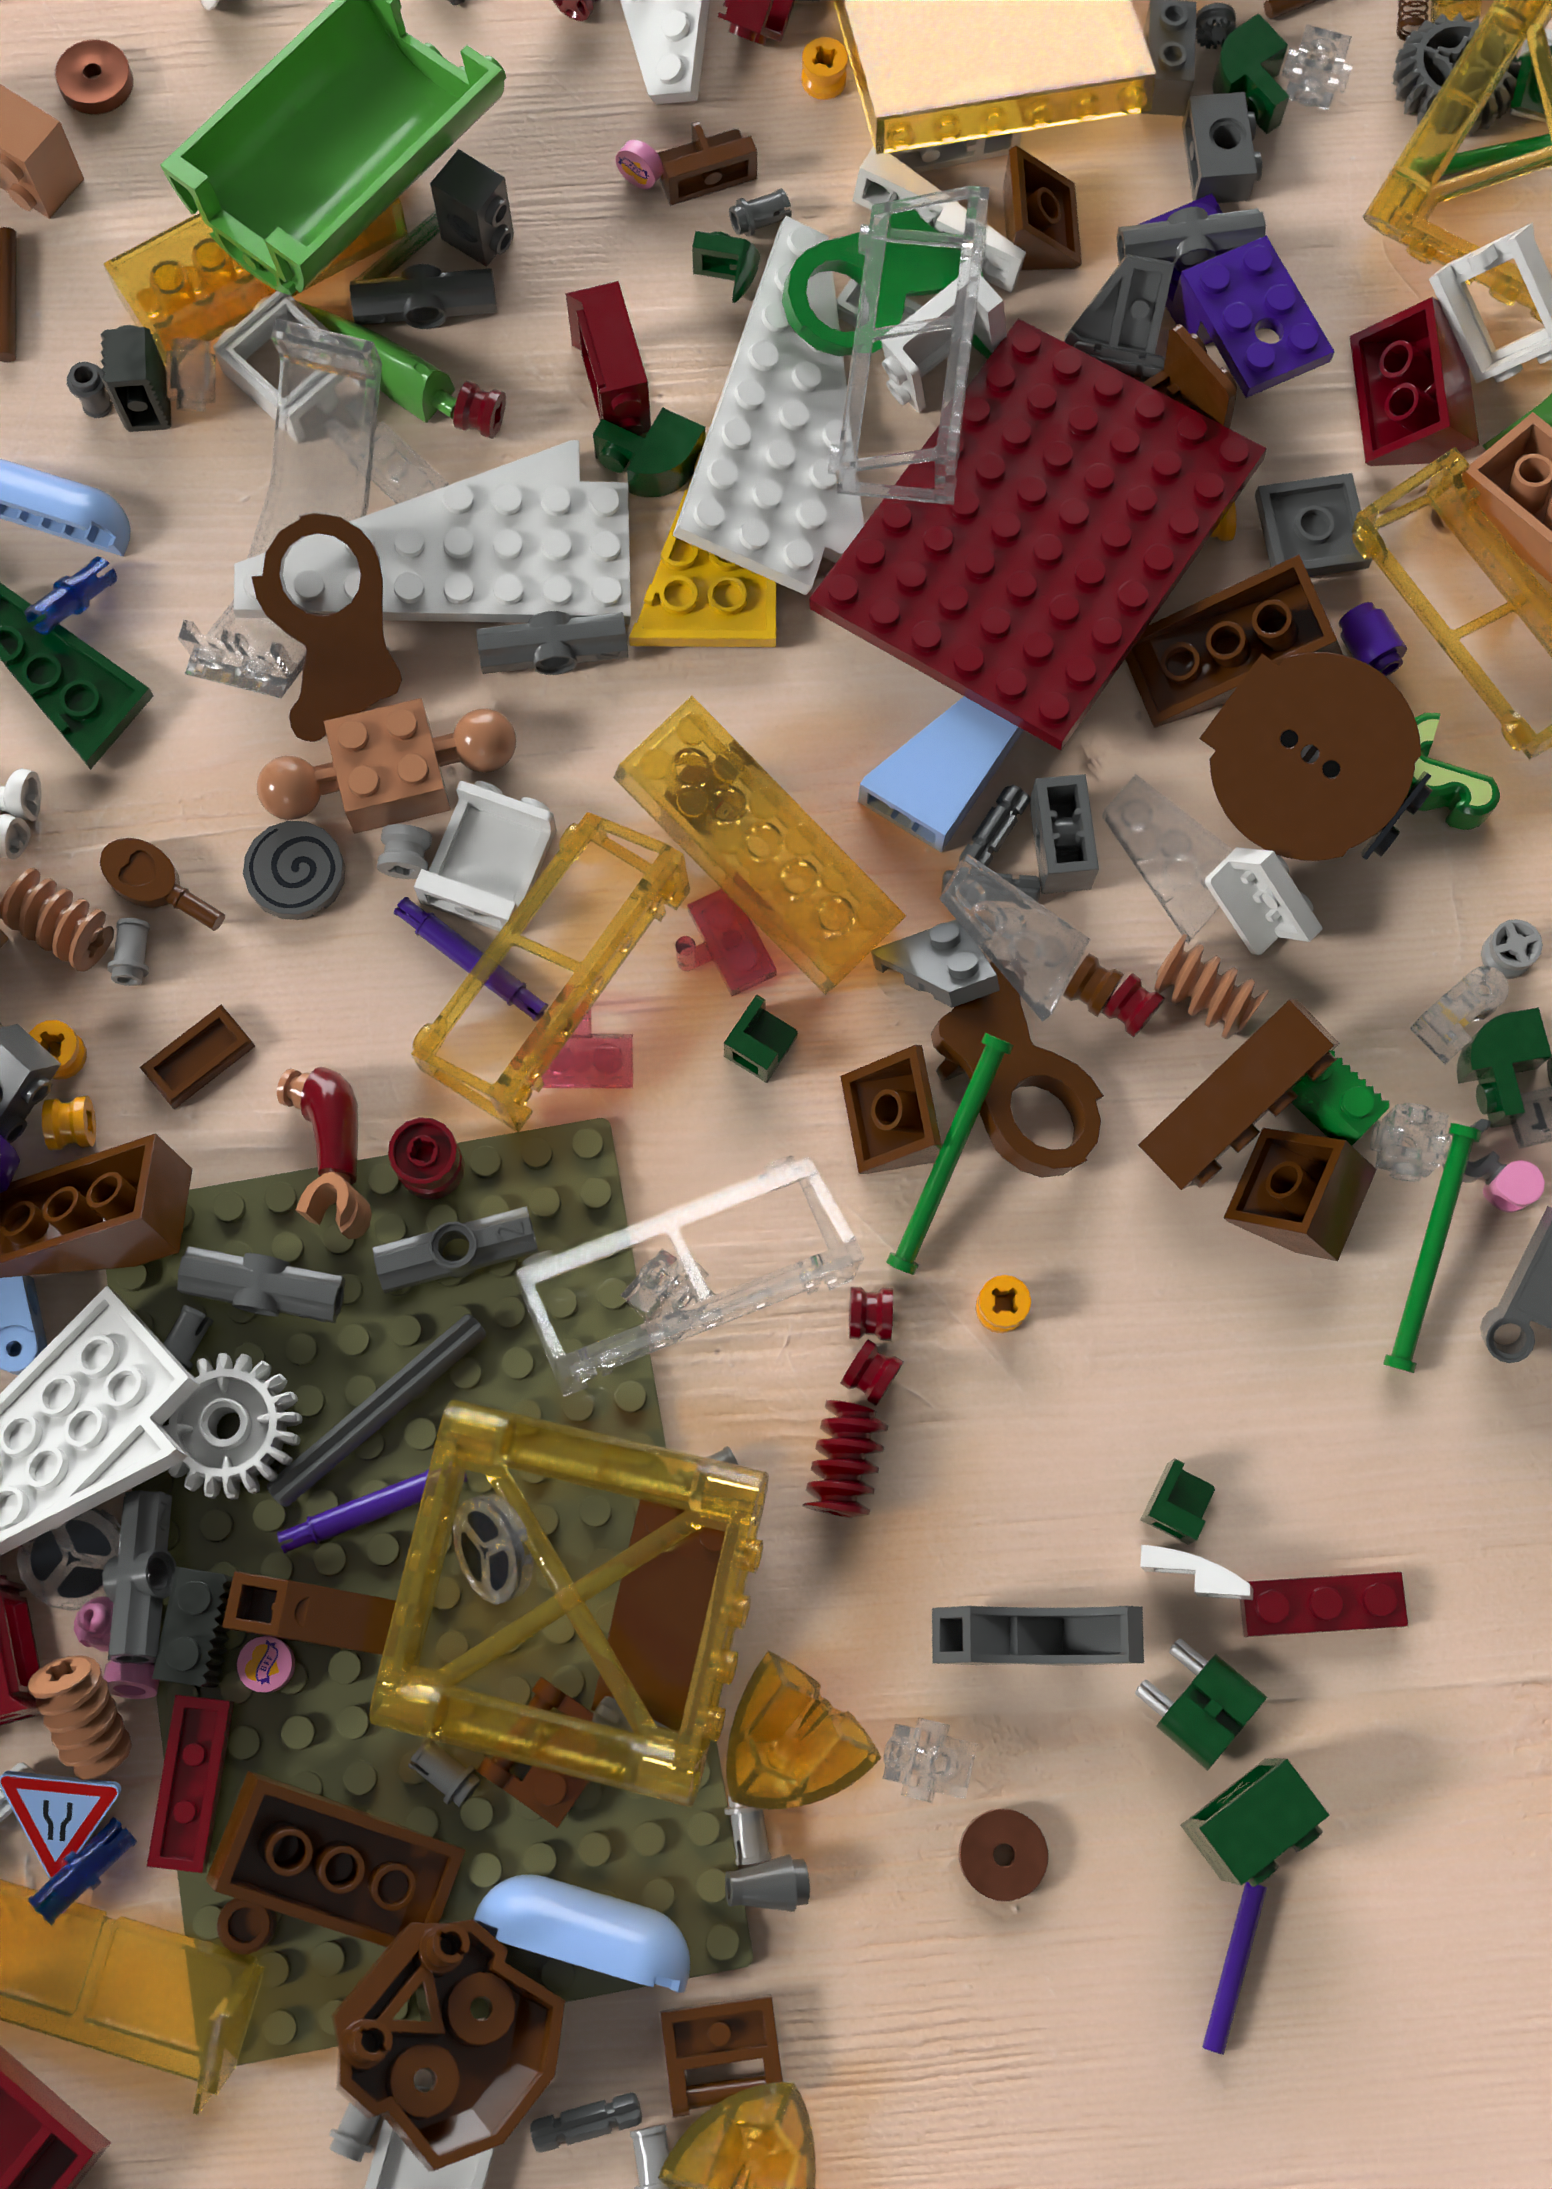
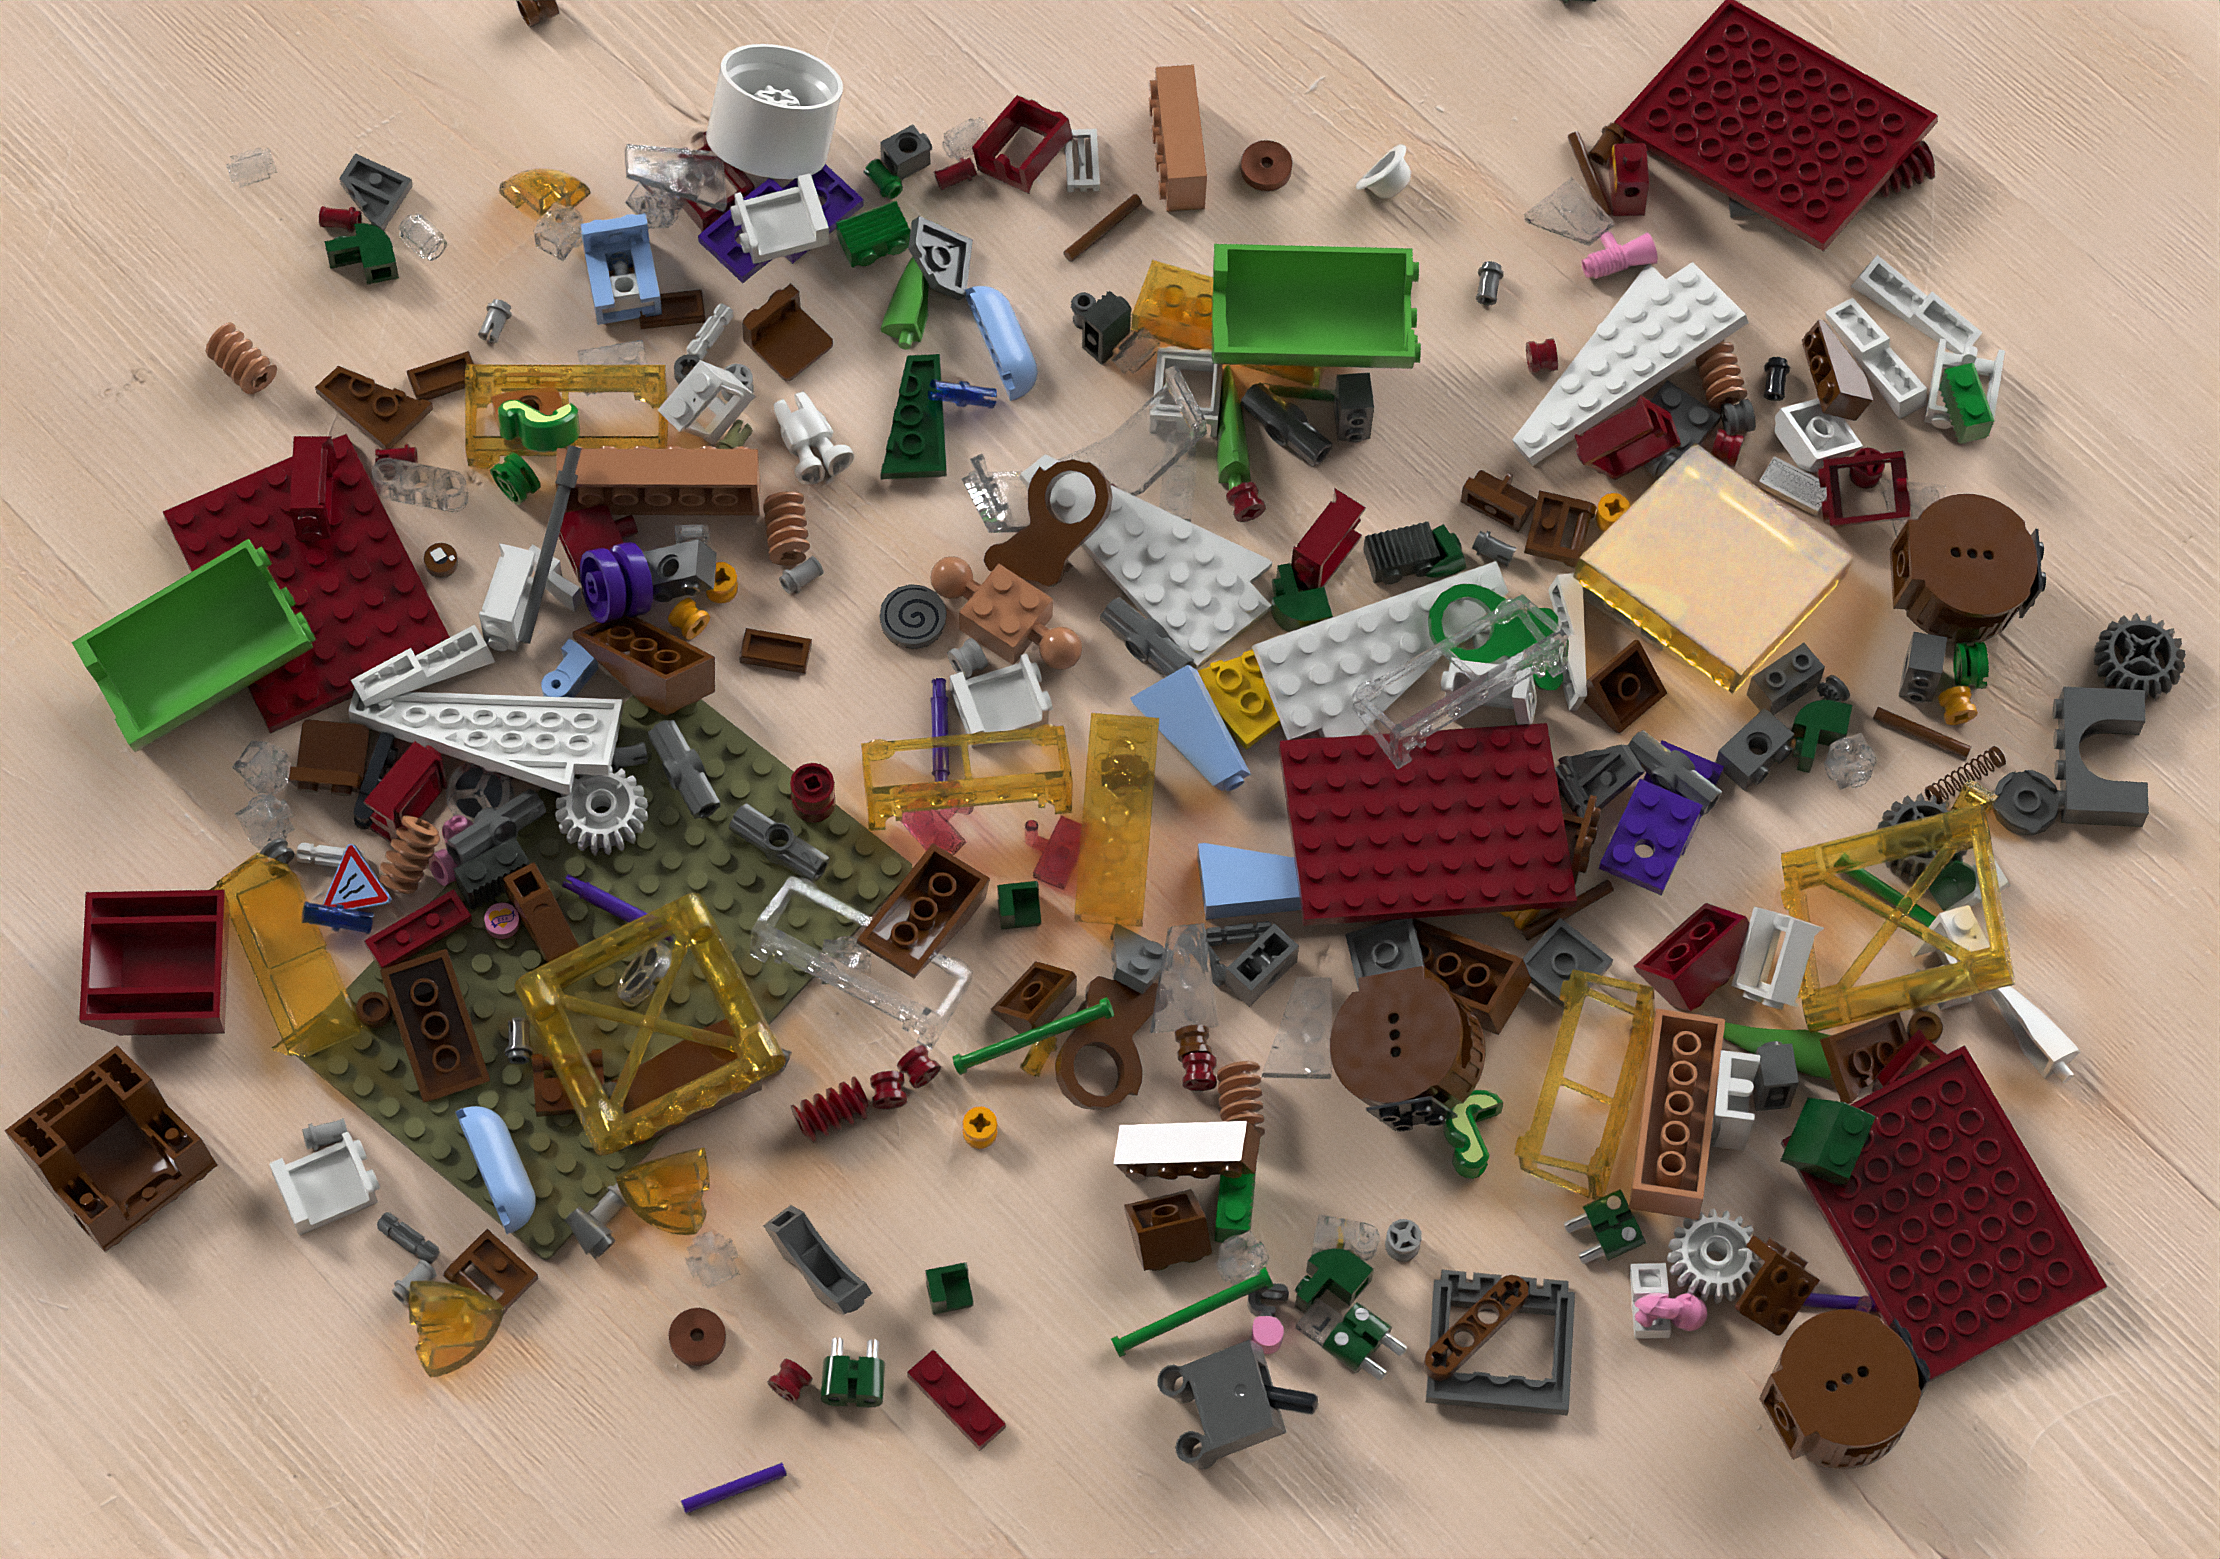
camera: 50 degrees right, 10 degrees down
reddish brown piece [100,838,225,931] -> none
dark grey axle [267,1314,486,1507] -> none
piece [277,1067,372,1240] -> none
reddish brown brick [330,1919,565,2171] -> none
bright pink tile [616,140,663,189] -> none
white slope [1140,1545,1253,1600] -> none
dark green brick [1180,1758,1330,1887] -> none
white bracket [1205,847,1323,955] -> none
dark purple brick [1339,602,1407,676] -> none
none -> dark red wheel [767,1358,813,1403]
none -> reddish brown slope [856,843,990,979]
none -> clear yellow pin [1019,1036,1058,1077]
none -> light blue slope [1130,665,1251,791]
none -> dark grey plate [1345,918,1425,990]
none -> pearl dark grey brick [1363,521,1440,584]
none -> reddish brown bar [1521,879,1614,941]
none -> reddish brown plate [1524,490,1597,568]

